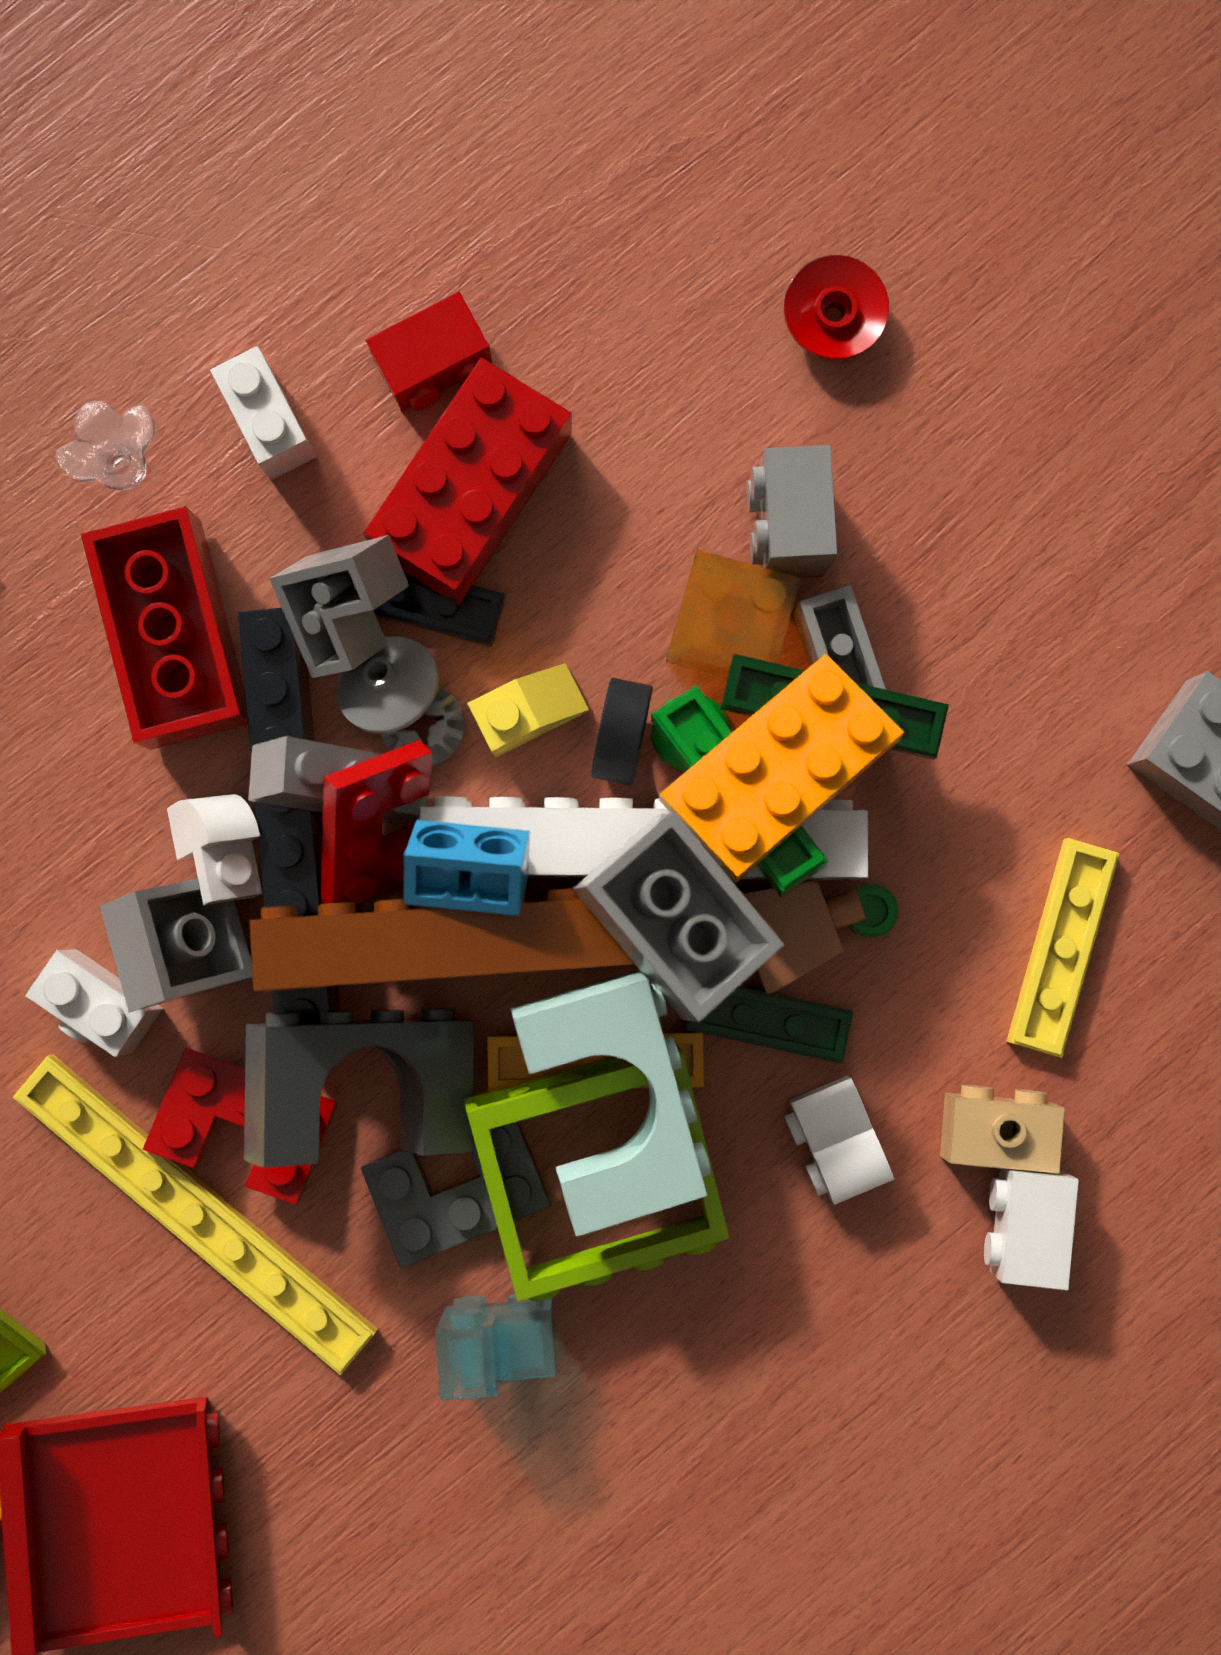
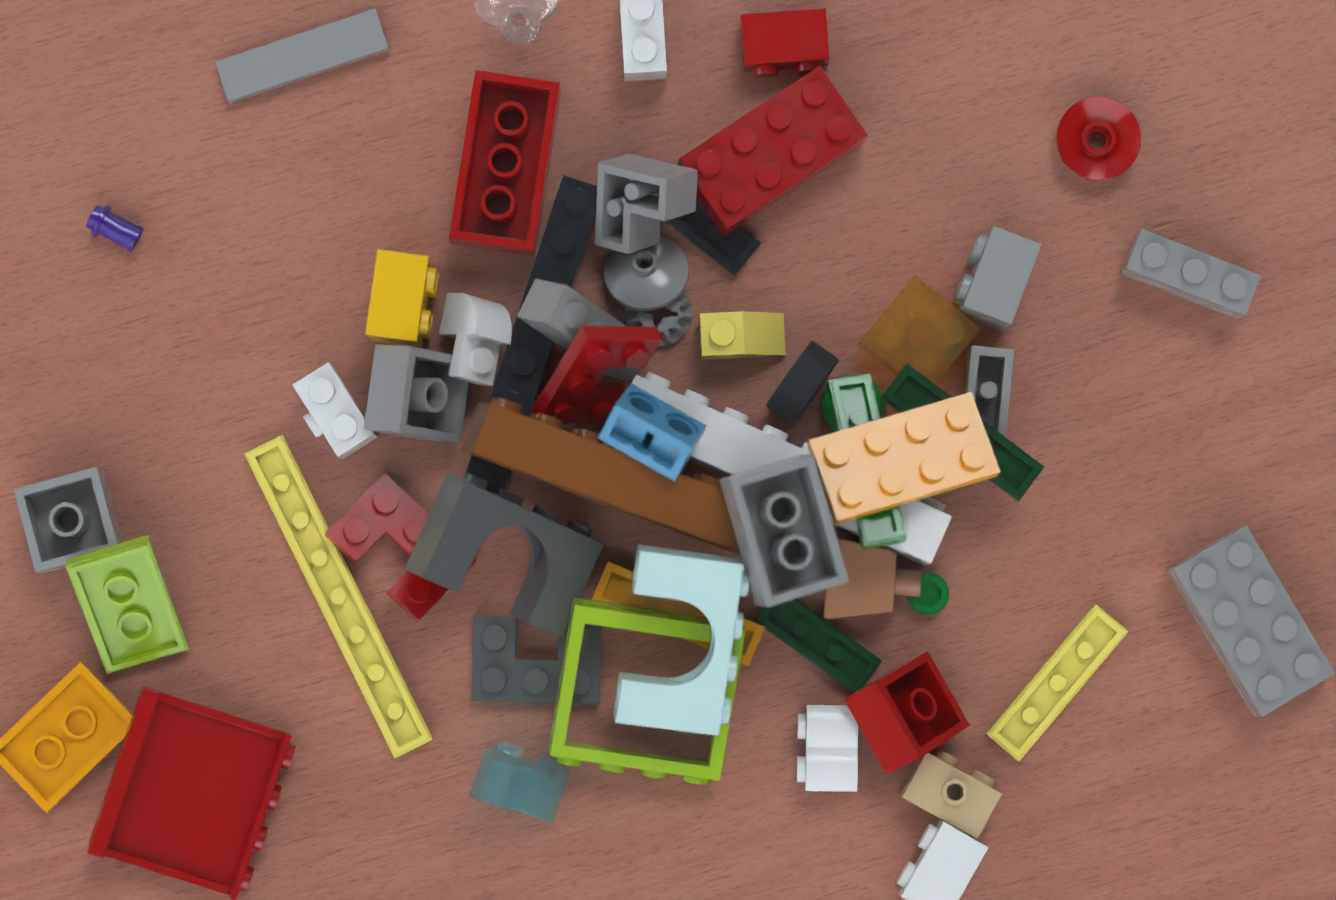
camera: 20 degrees right, 0 degrees up
none -> yellow brick [365,249,440,349]
none -> red brick [844,651,970,775]
none -> light grey brick [1120,229,1261,320]

